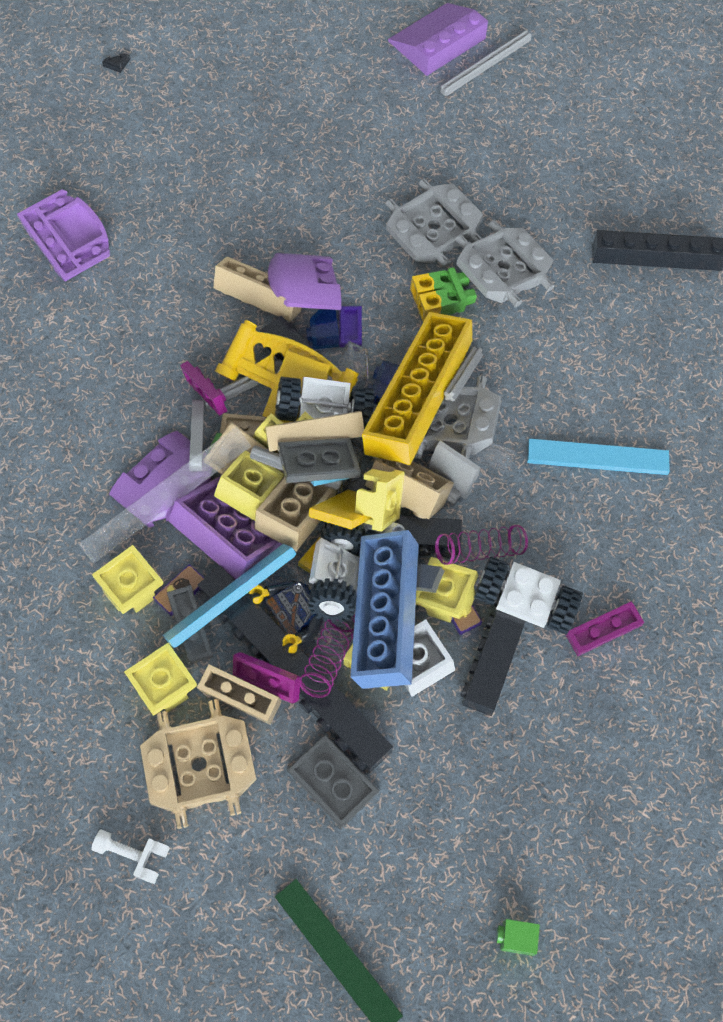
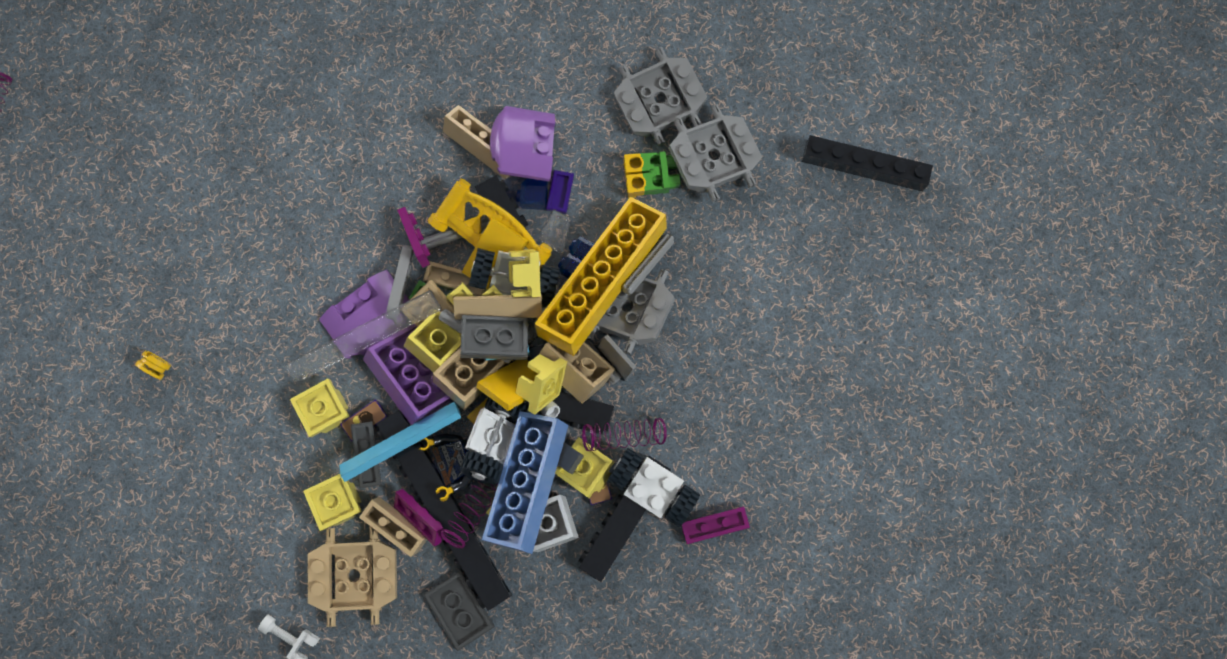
camera: 20 degrees right, 15 degrees up
medium lavender slope [17,189,110,281] -> none
medium azure tile [527,439,670,475] -> none
none -> light yellow panel [508,249,541,297]

